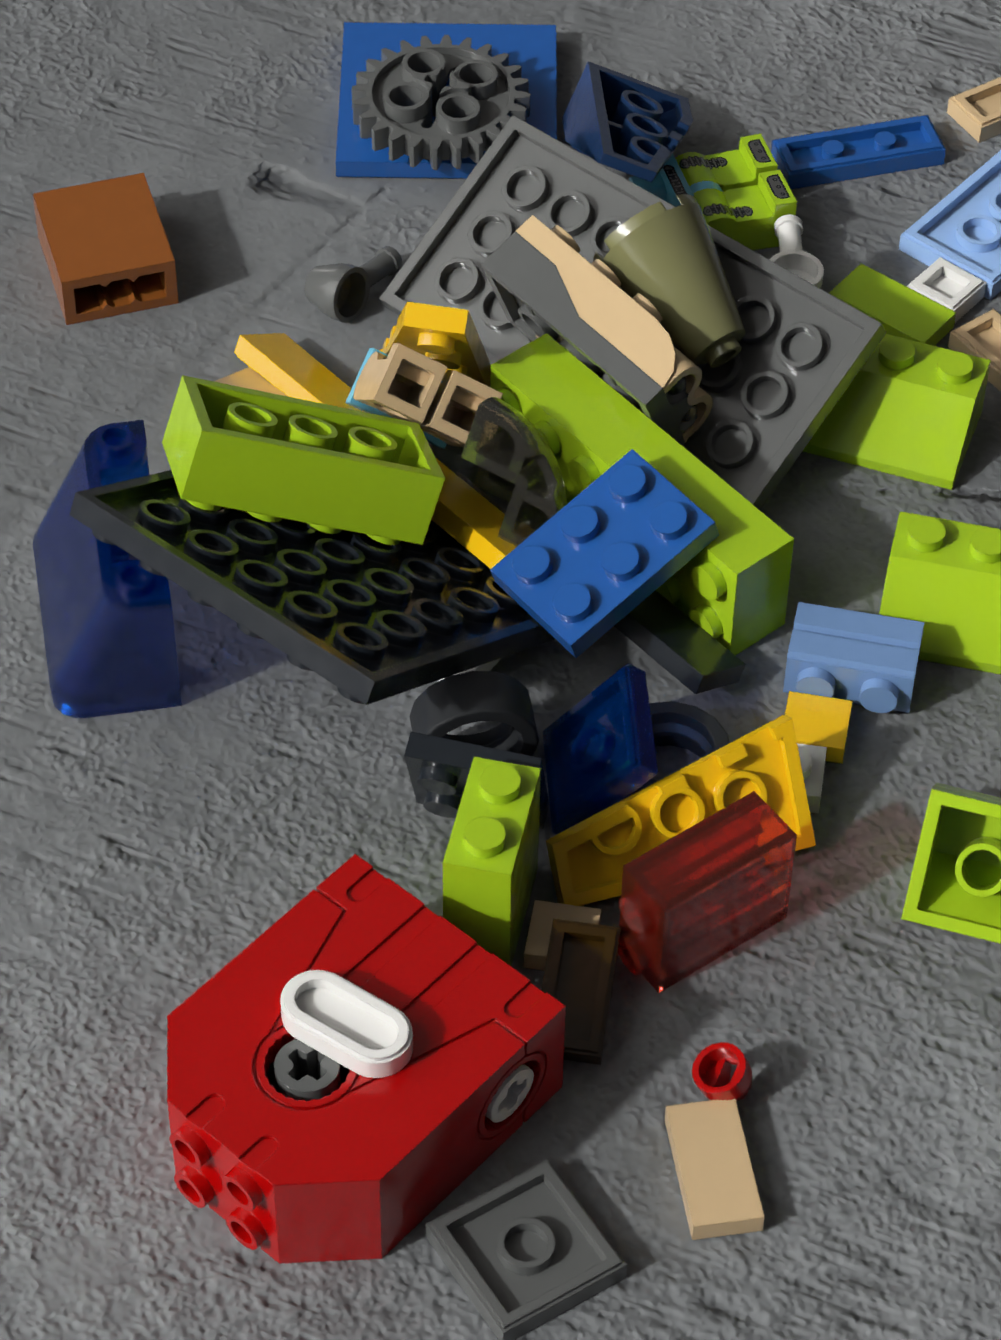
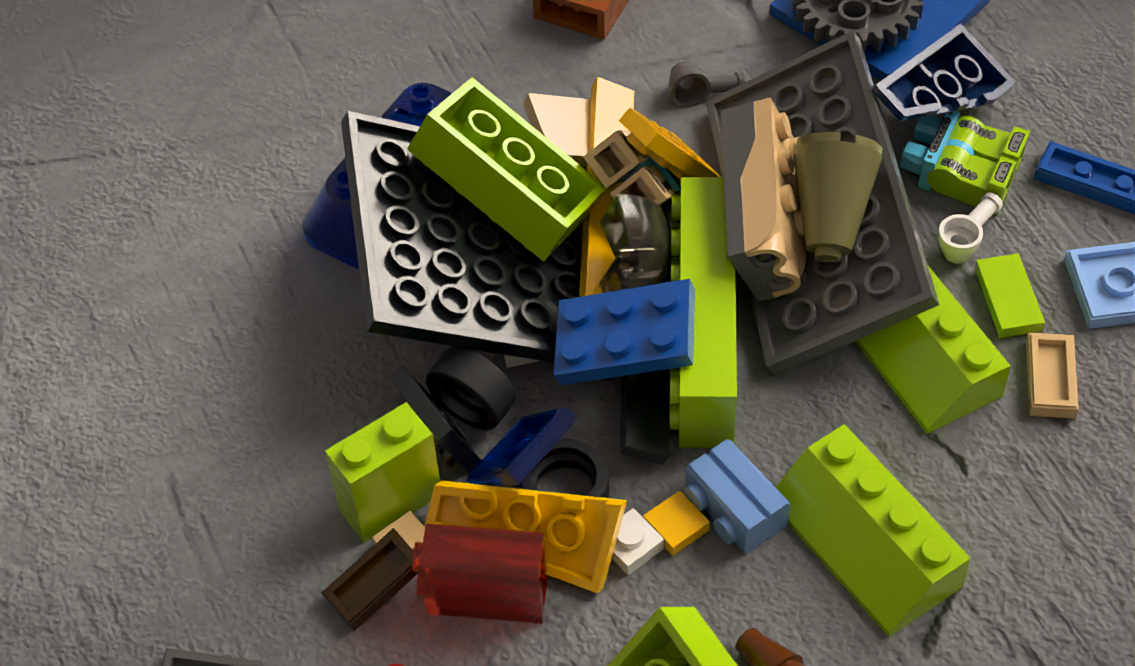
camera: 45 degrees right, 5 degrees up
red piece [167,854,566,1264] -> none
white tile [280,970,413,1078] -> none
white tile [907,257,987,323] -> none

